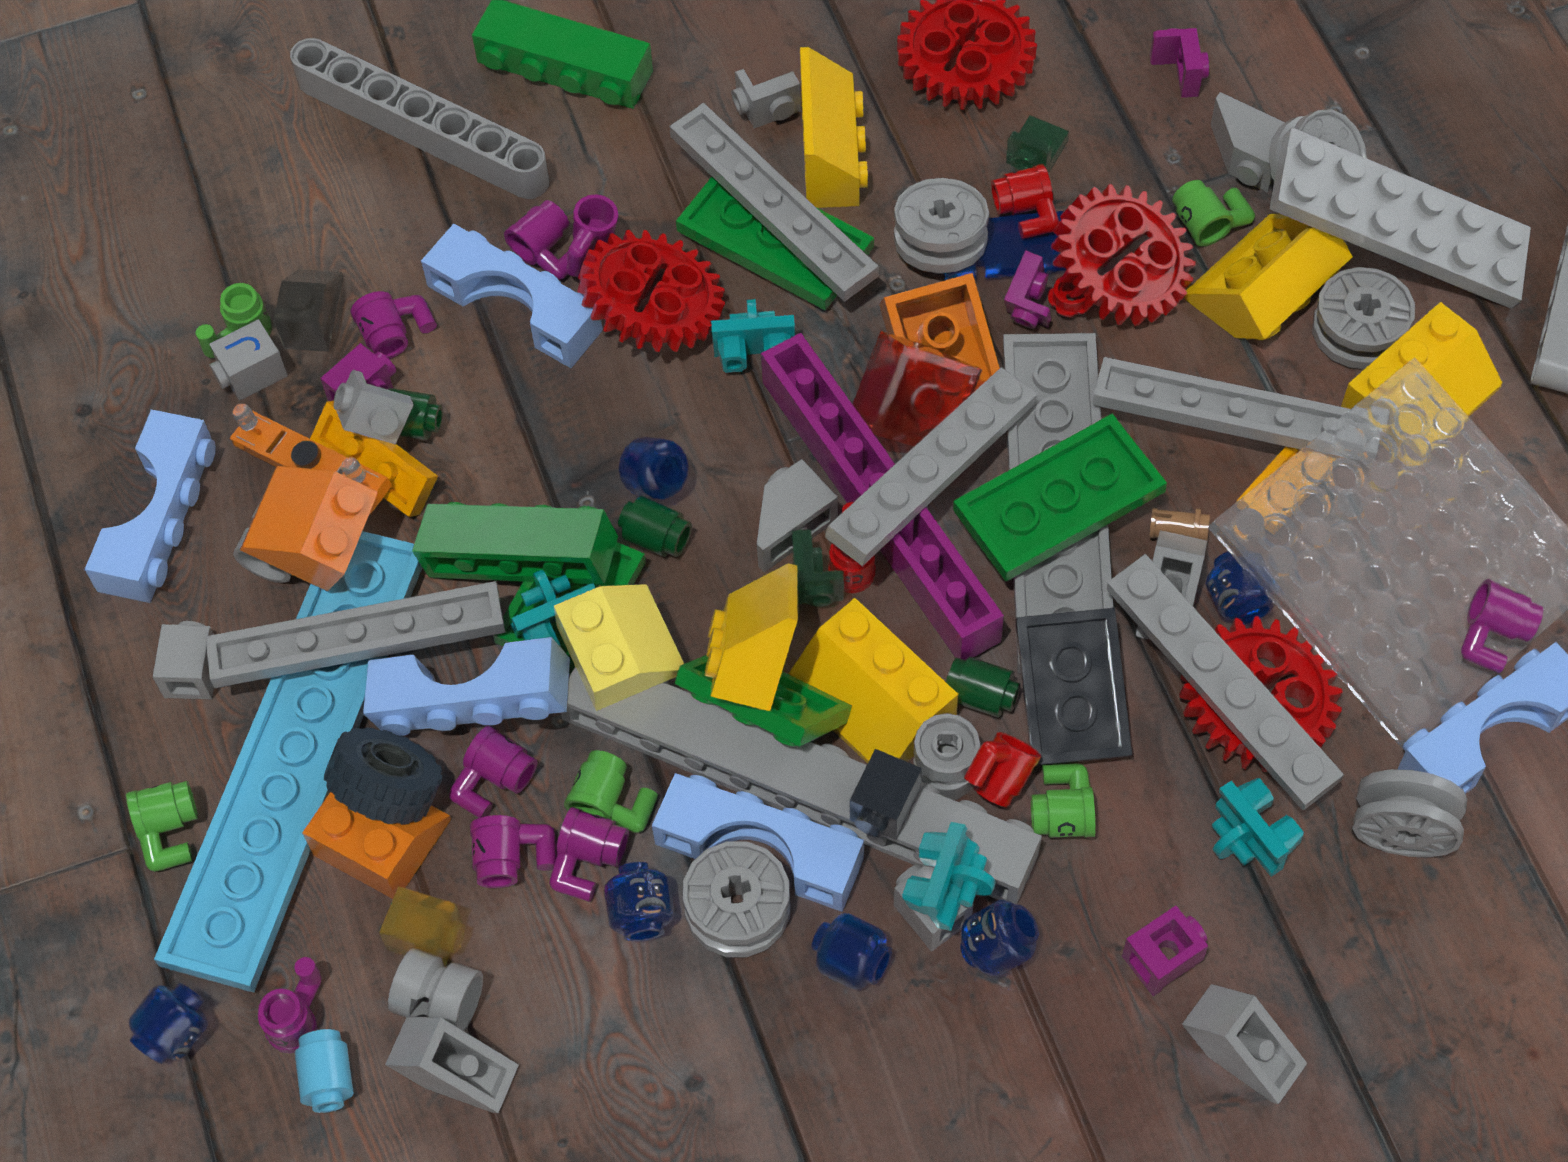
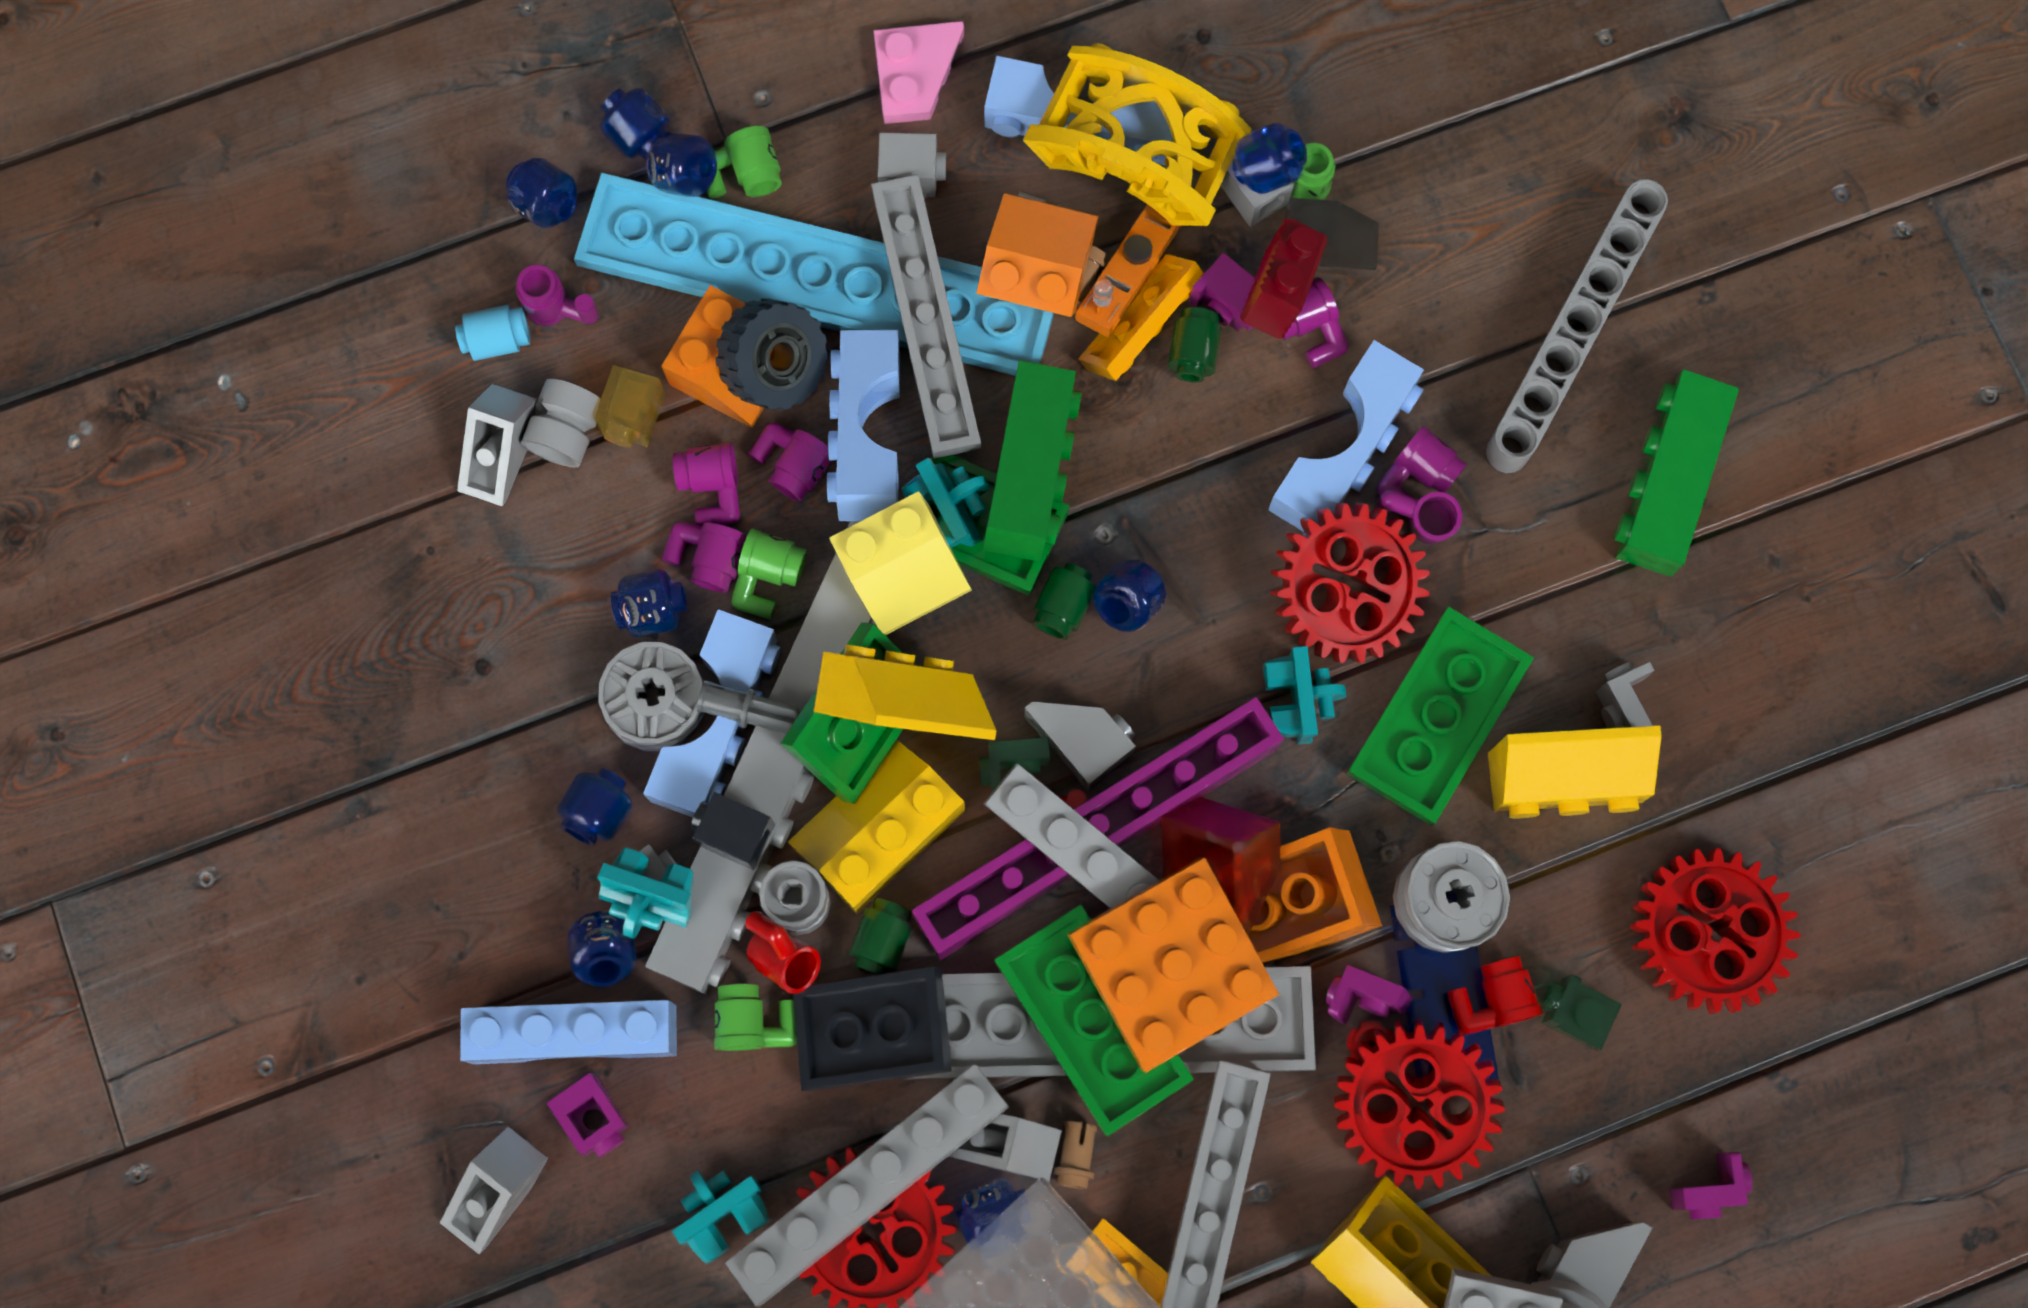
camera: 85 degrees right, 15 degrees up
light grey bracket [334,370,413,444] -> none
light grey plate [670,103,879,302] -> none
bright green piece [1172,180,1255,246] -> none
none -> light blue arch [460,1000,677,1064]
none -> clear blue head [600,88,671,160]
none -> clear blue head [646,132,717,197]
none -> dark grey axle [696,680,800,734]
none -> bright pink wing [874,21,964,124]
none -> yellow fence [1023,43,1252,226]
none -> orange plate [1067,857,1280,1073]
none -> clear blue head [1232,123,1307,194]
none -> dark red brick [1240,218,1328,339]

